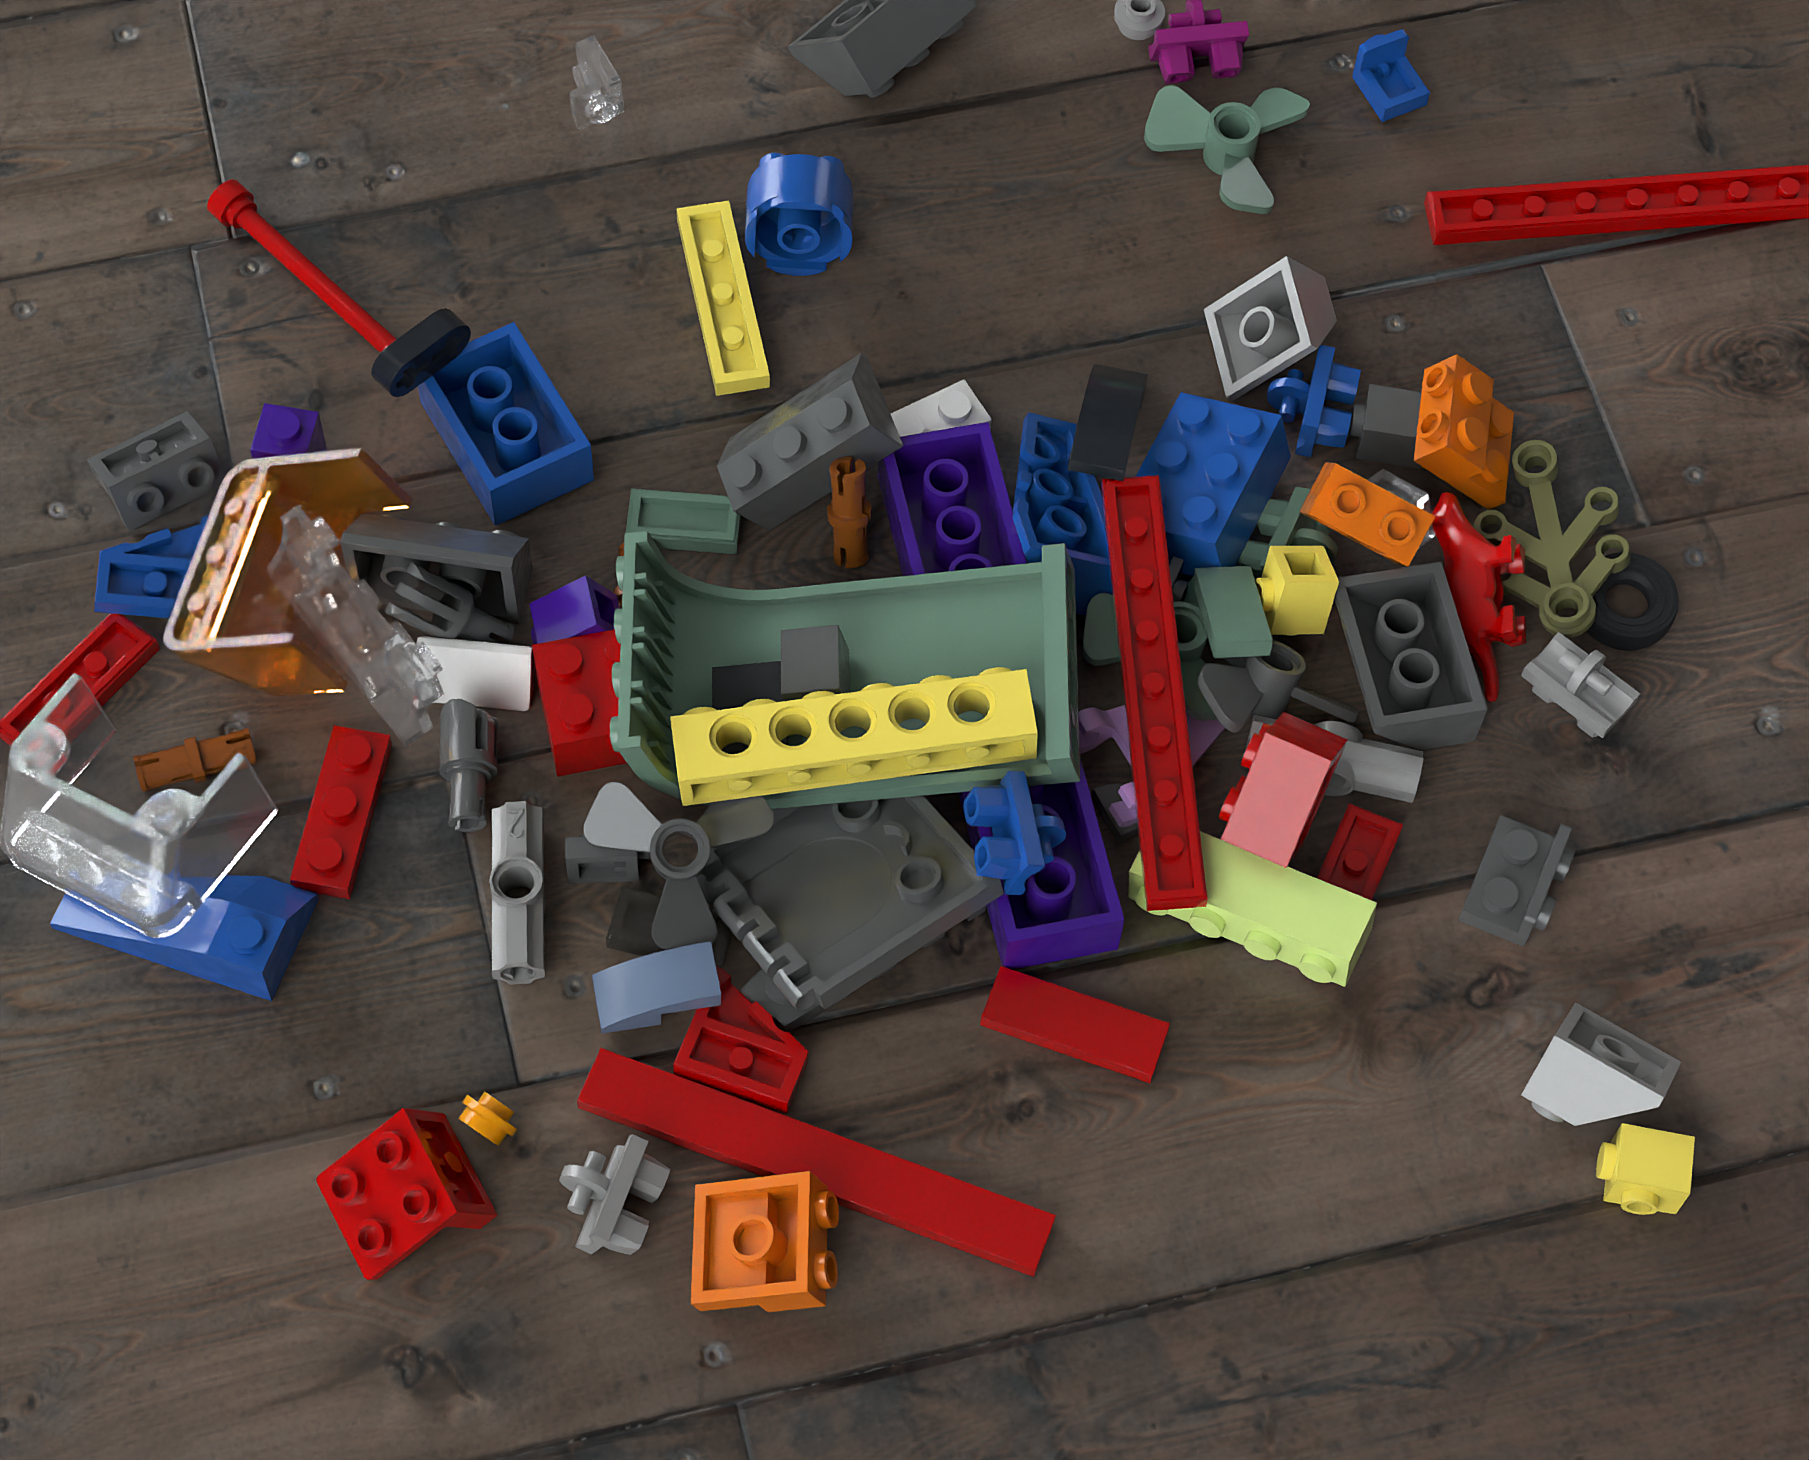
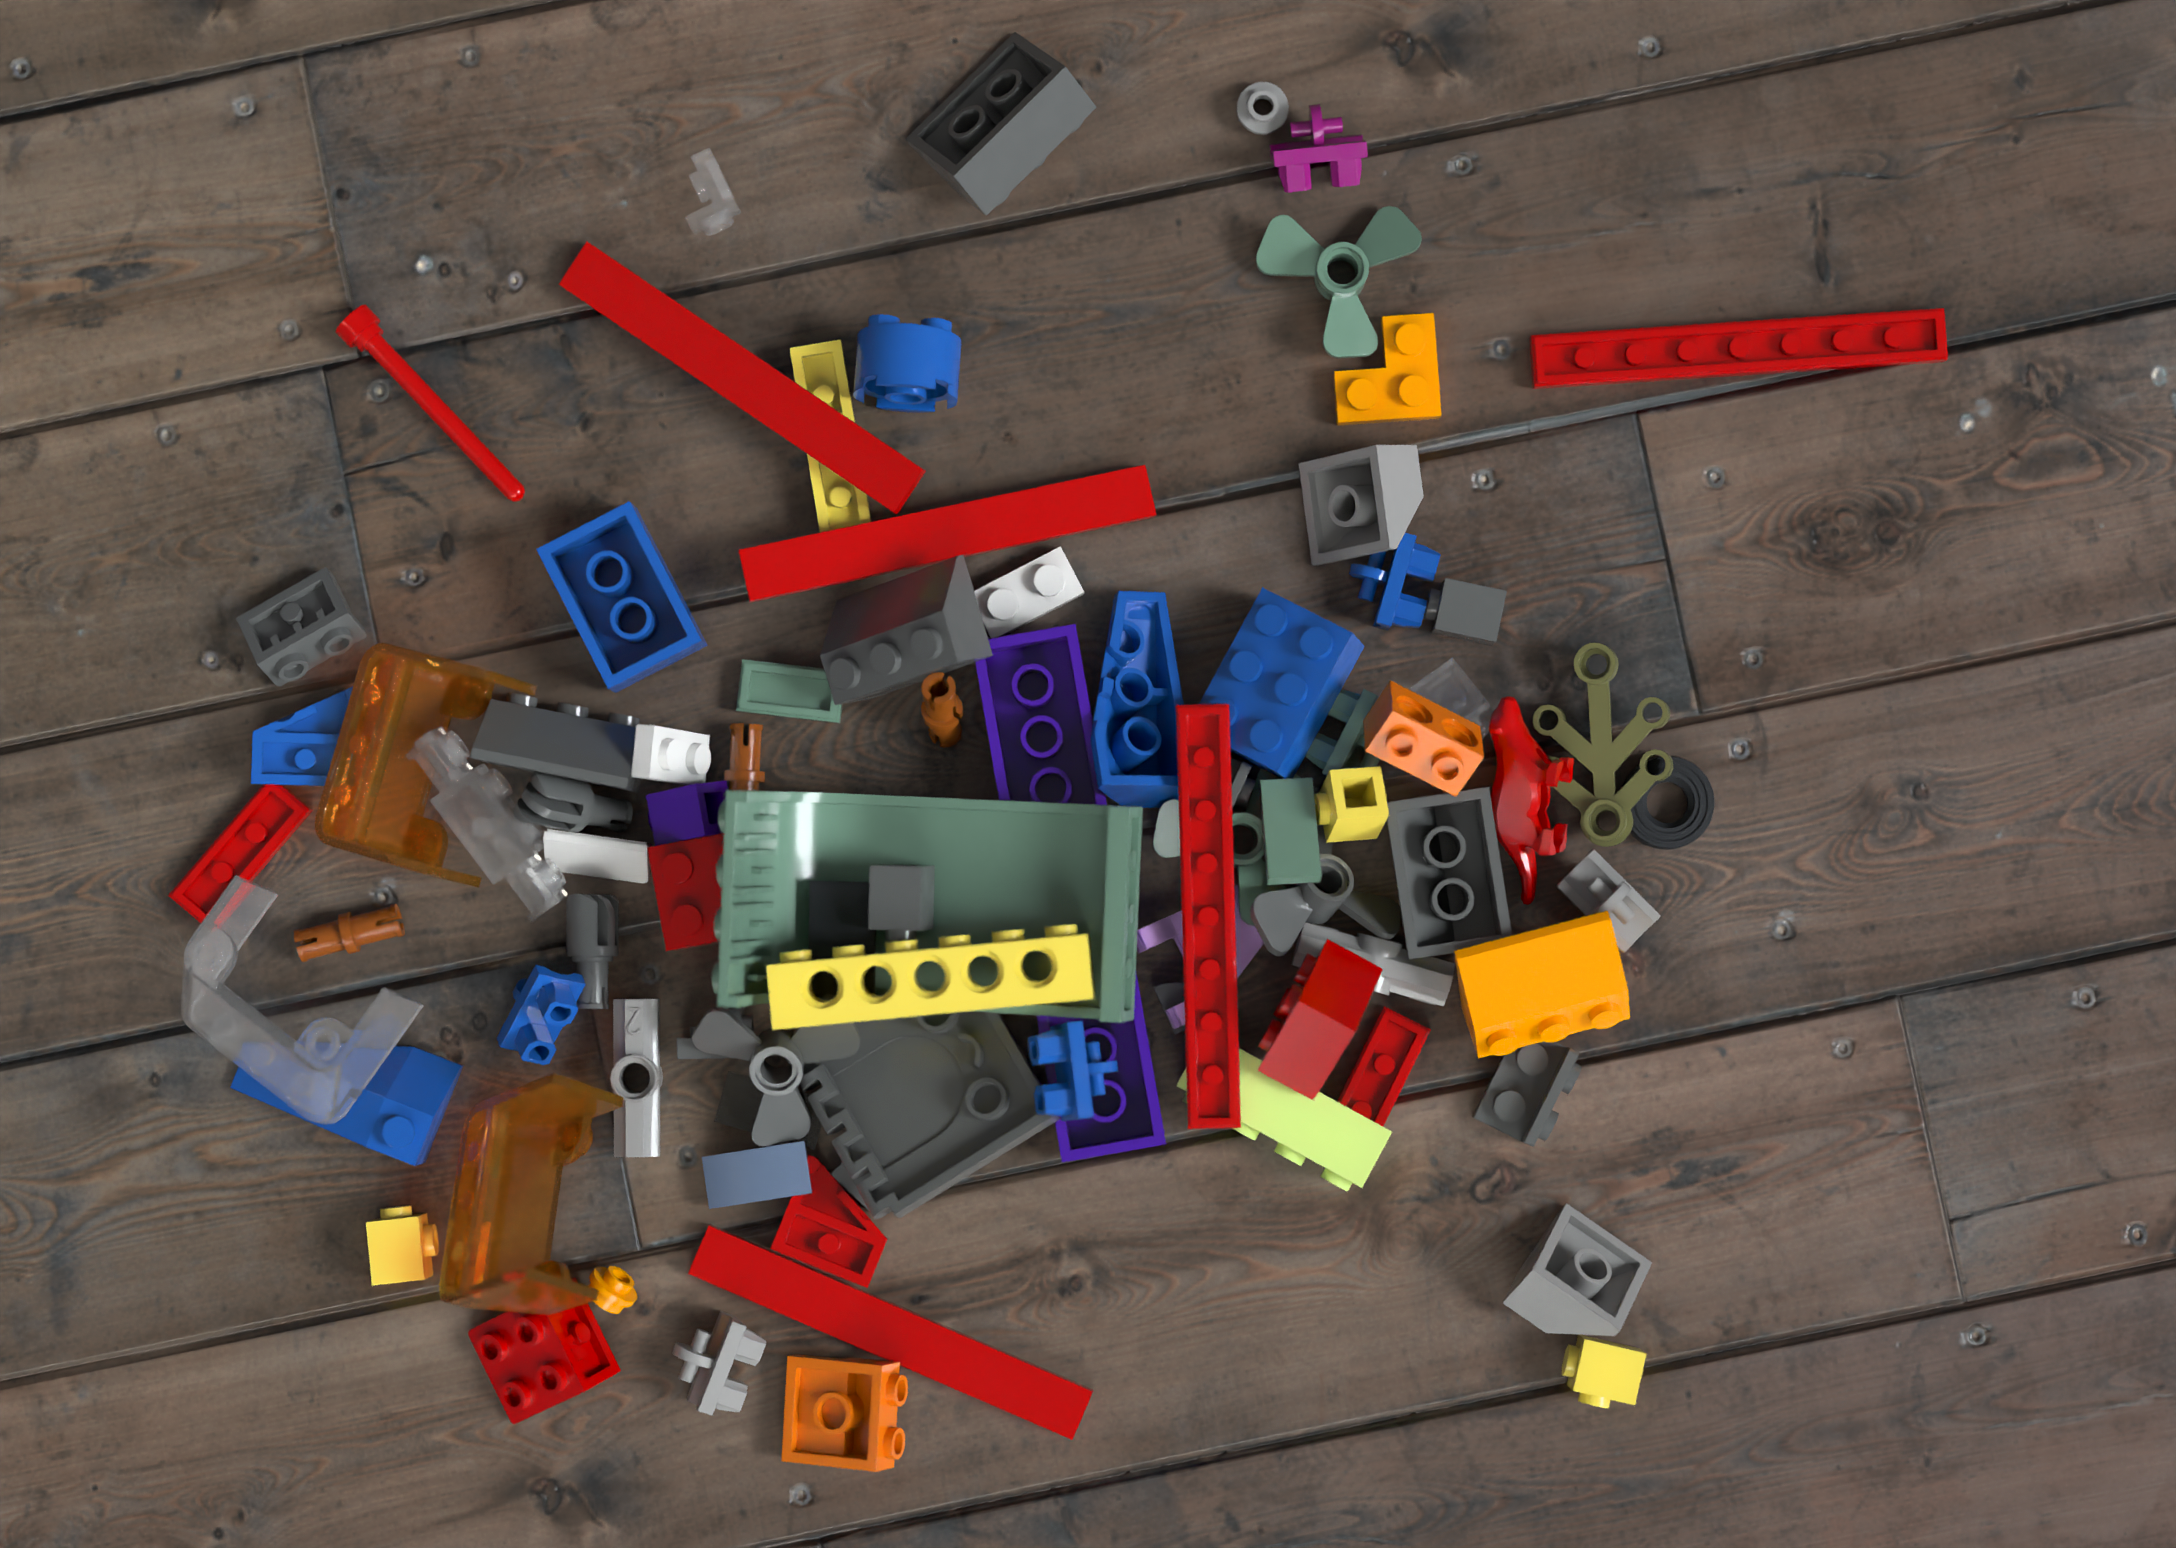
camera: 10 degrees right, 25 degrees up
dark purple brick [250,403,327,494] -> none
red plate [290,725,392,899] -> none
black beam [371,308,471,397] -> none
red tile [980,966,1170,1083] -> none
black slope [1067,363,1148,481] -> none
blue bracket [1352,29,1430,122] -> none
orange plate [1414,354,1514,510] -> none
none -> light yellow brick [366,1205,439,1285]
none -> clear orange windscreen [439,1073,624,1315]
none -> blue hips [496,965,586,1065]
none -> red tile [558,242,926,514]
none -> white plate [631,724,711,785]
none -> red tile [738,465,1157,603]
none -> light orange plate [1333,313,1441,426]
none -> light orange slope [1454,911,1630,1058]

